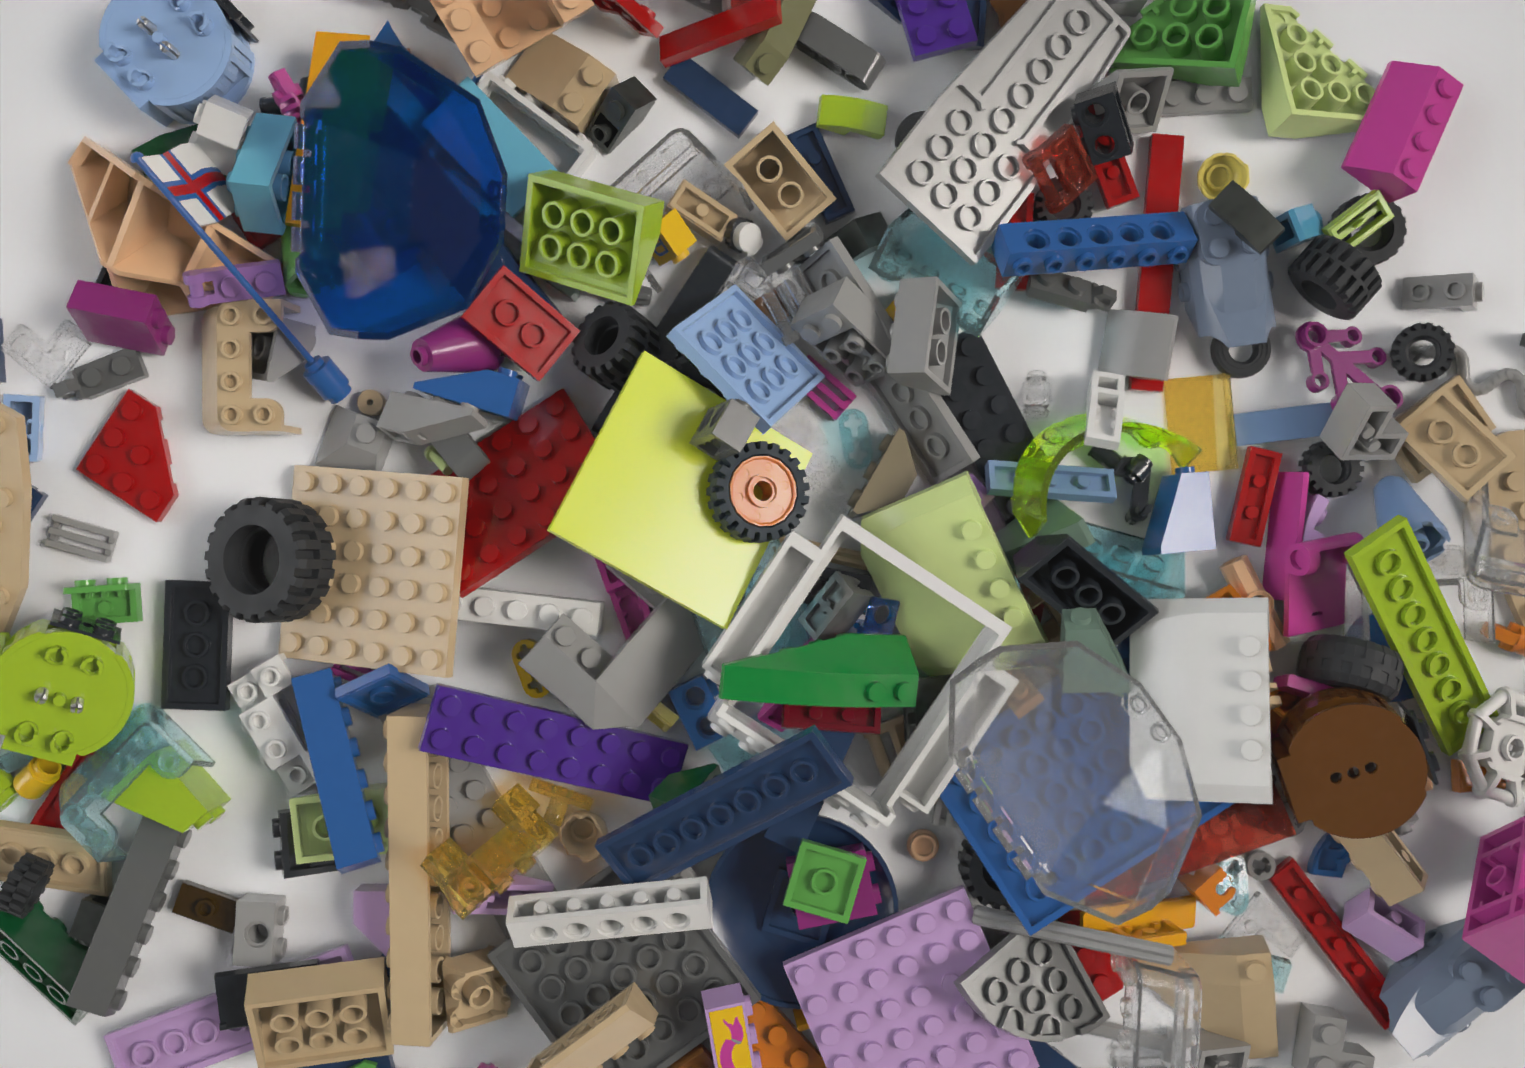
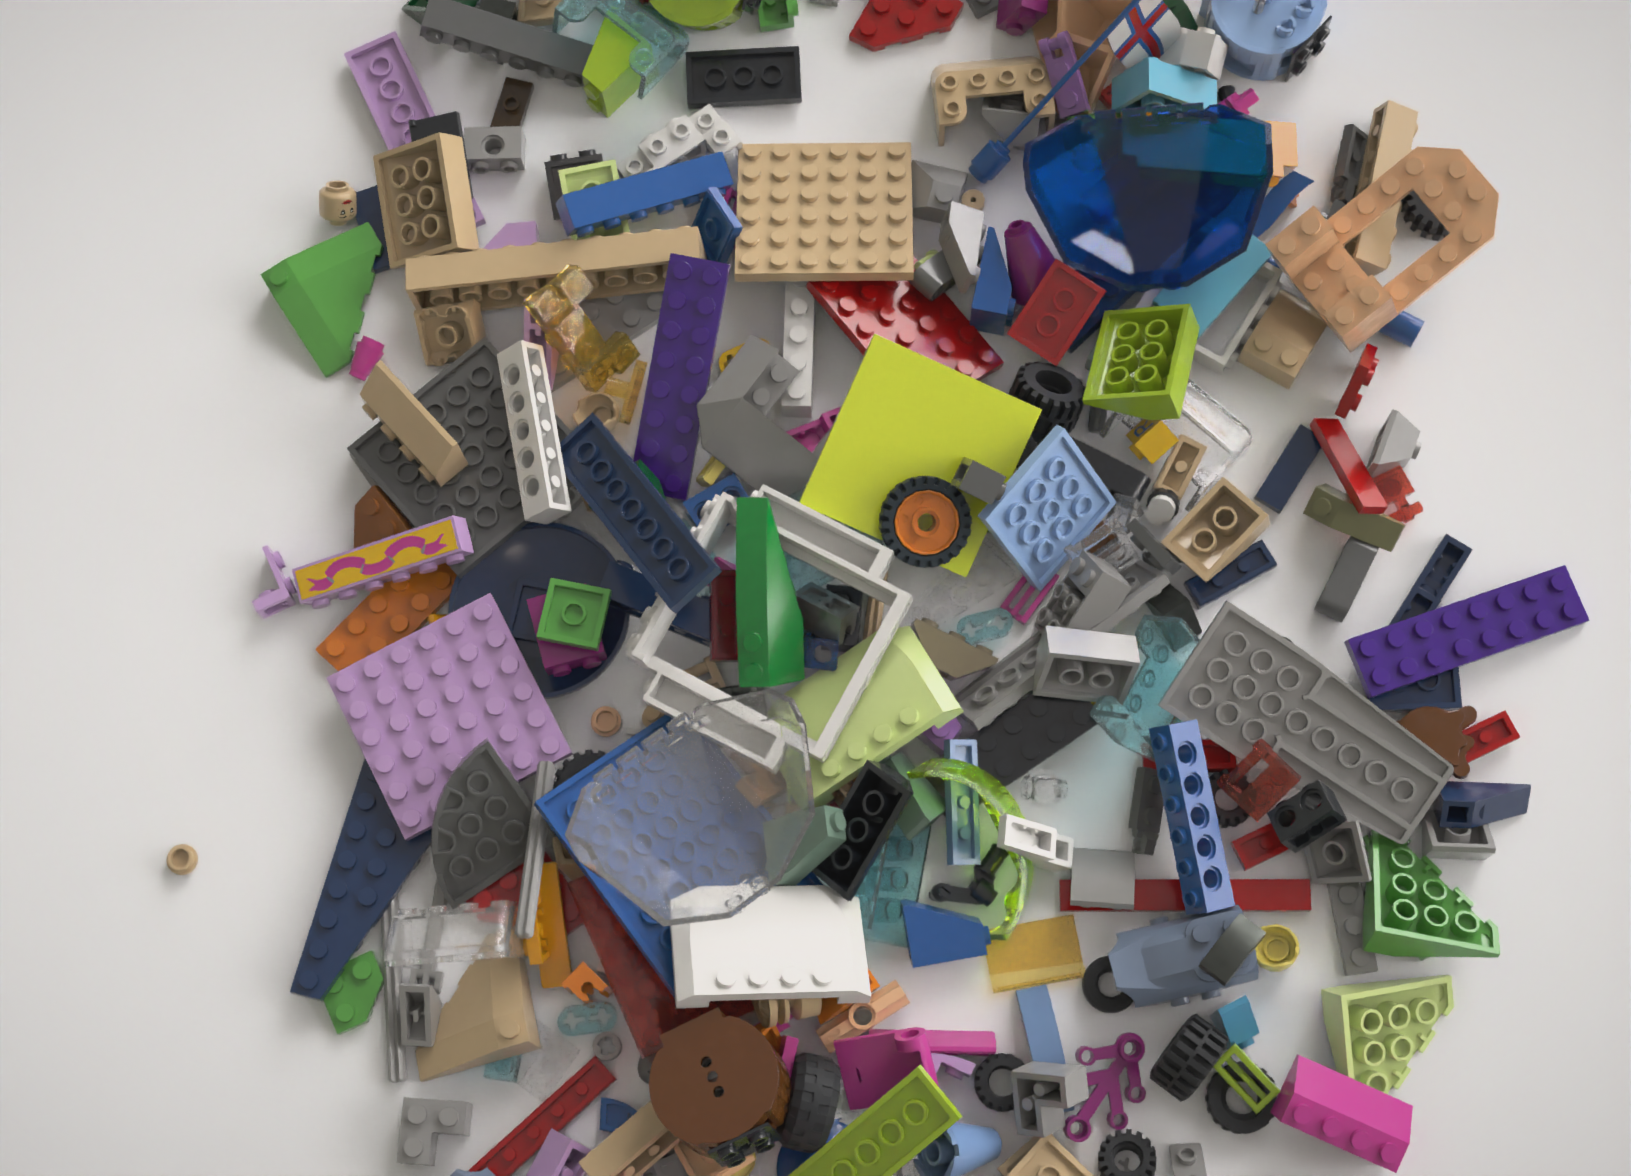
camera: 90 degrees right, 15 degrees down
black tyre [204,497,336,623] -> none
pearl dark grey slope [585,76,657,155] -> none
lime slope [816,94,888,140] -> none
red plate [1225,446,1283,548] -> none

